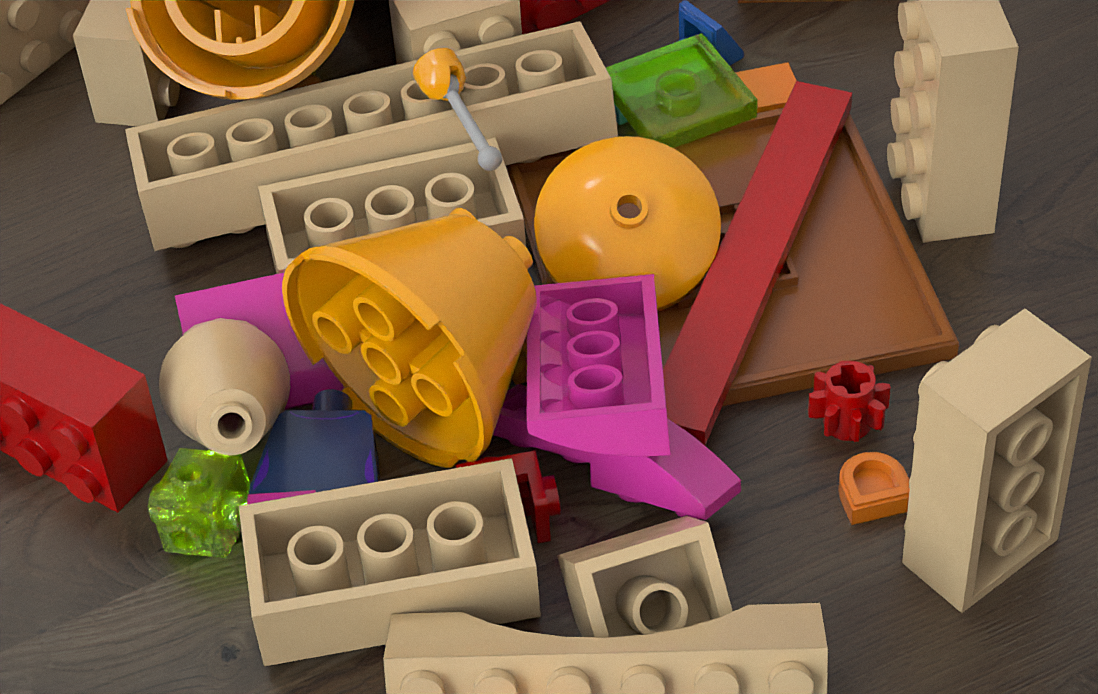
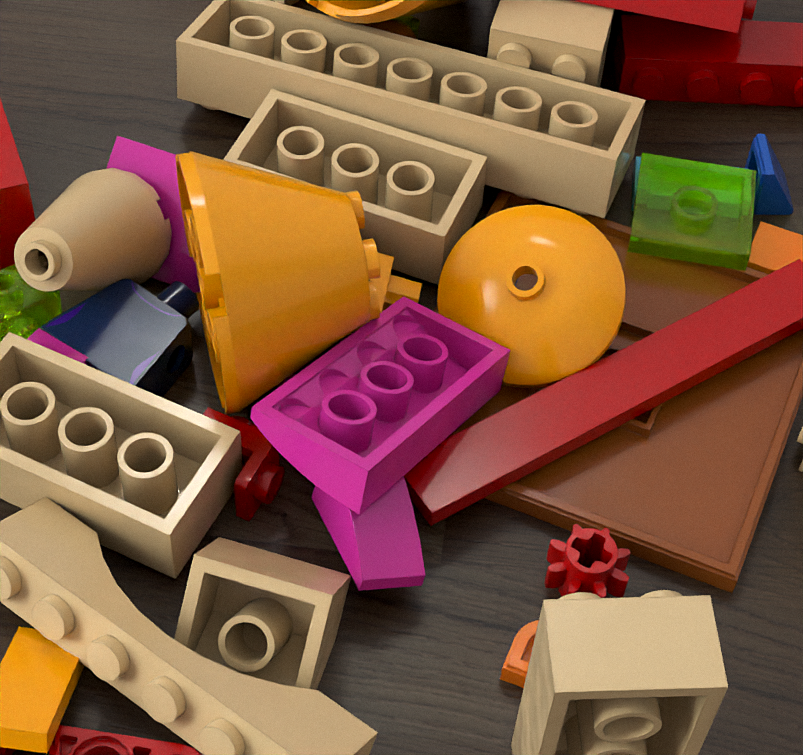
camera: 30 degrees right, 5 degrees up
hinge [413,48,502,171] -> none

